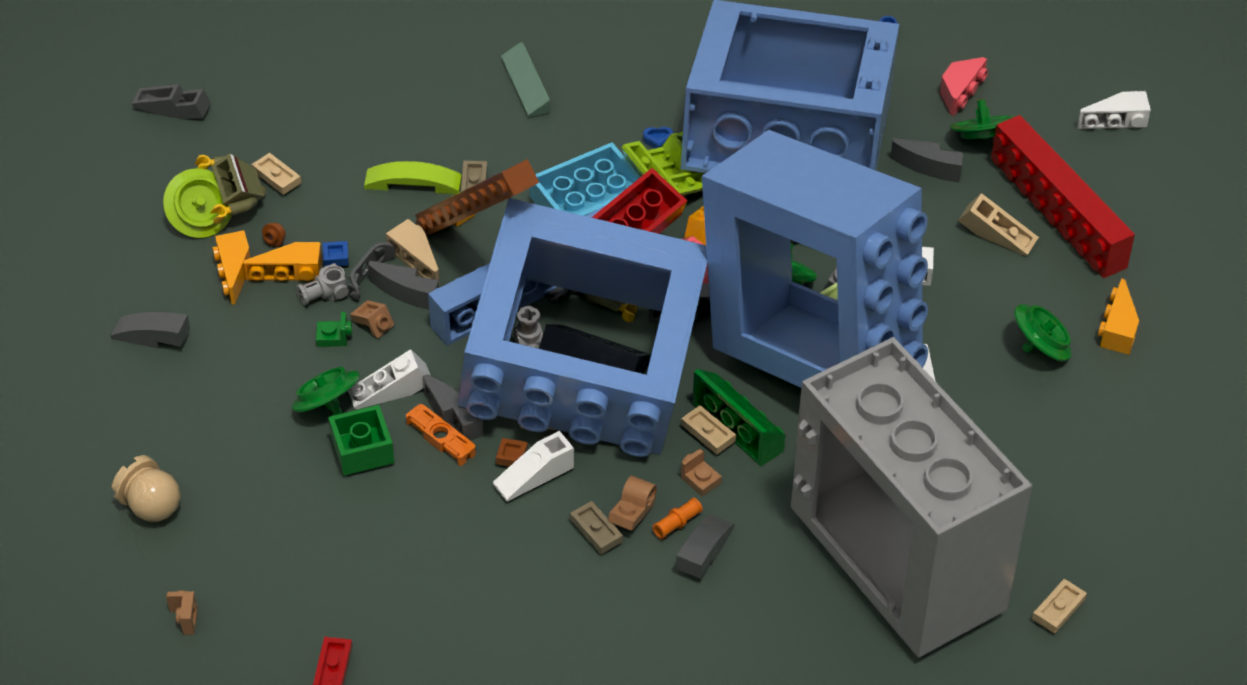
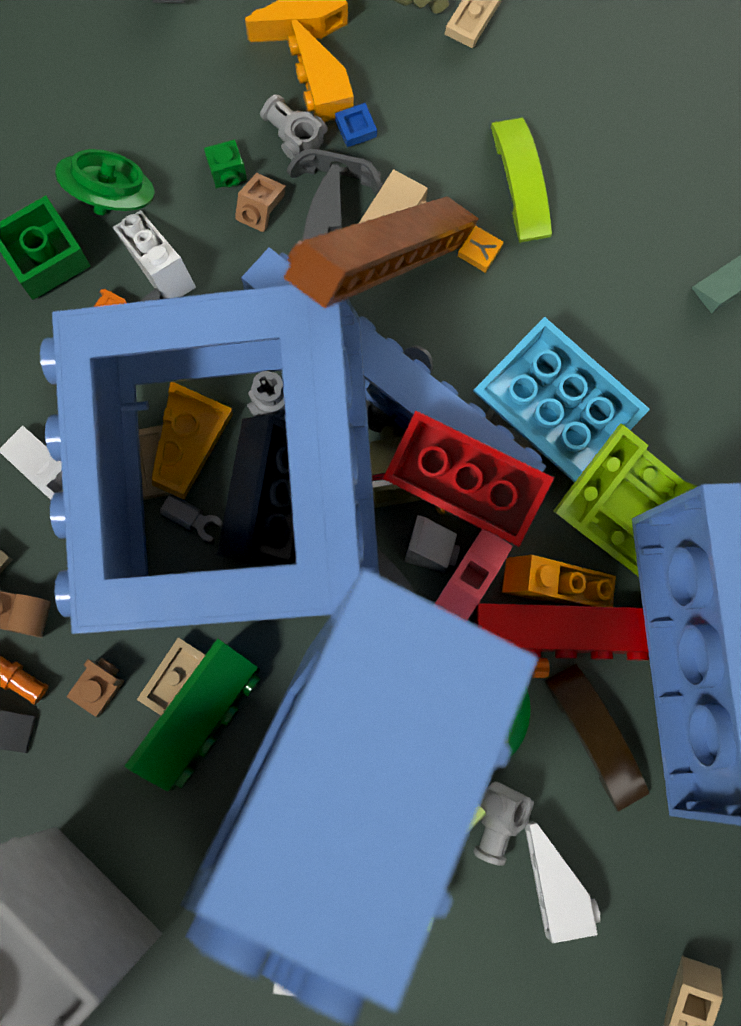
camera: 70 degrees right, 30 degrees up
dark orange plate [262,223,286,247] -> none
dark tan plate [461,161,487,191] -> none
blue tile [643,127,674,149] -> none

